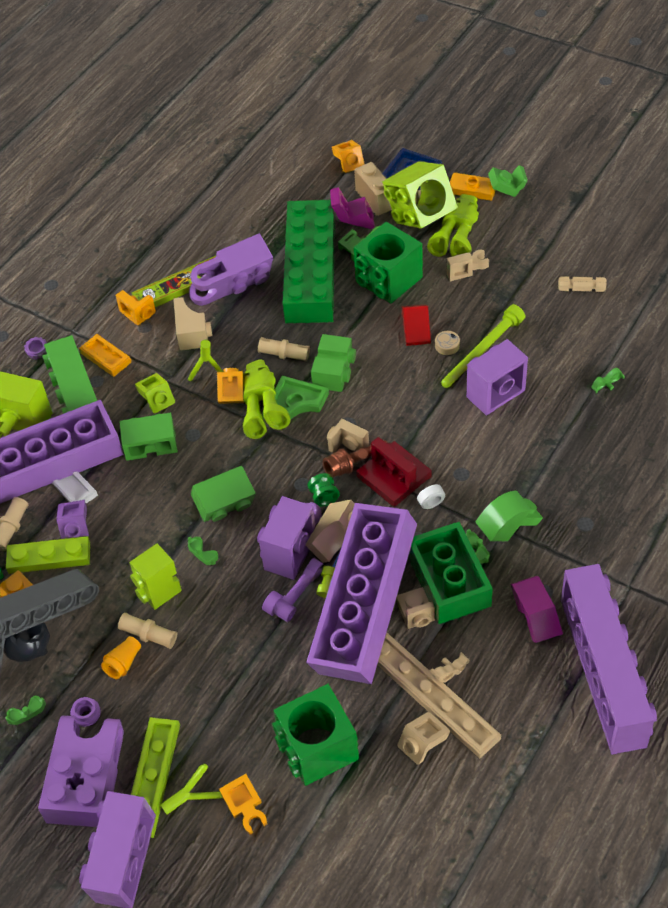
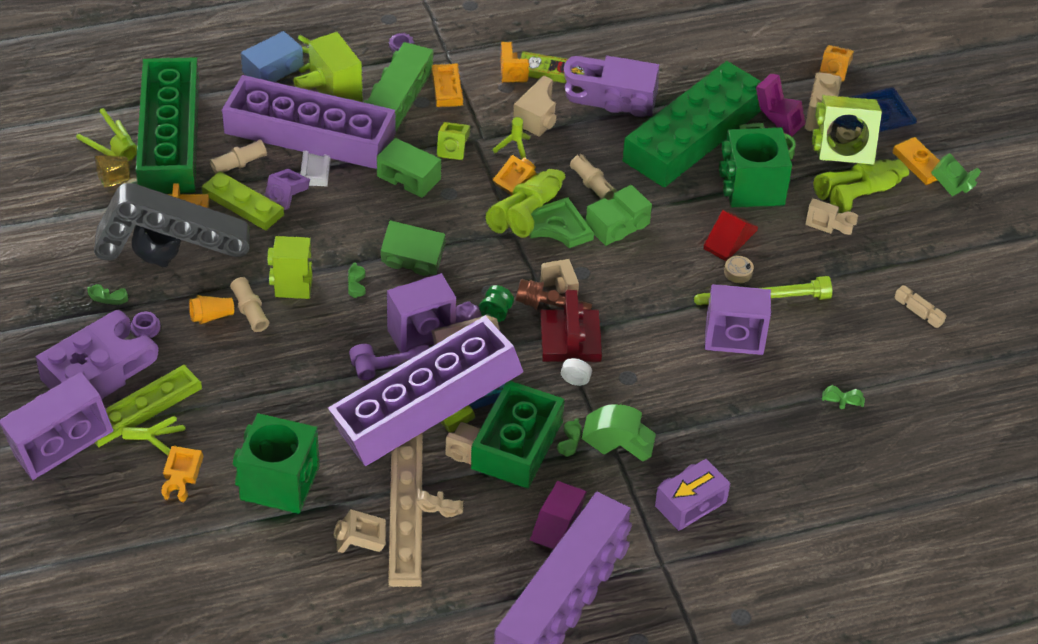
camera: 35 degrees right, 5 degrees down
none -> medium lavender brick [655,459,730,531]

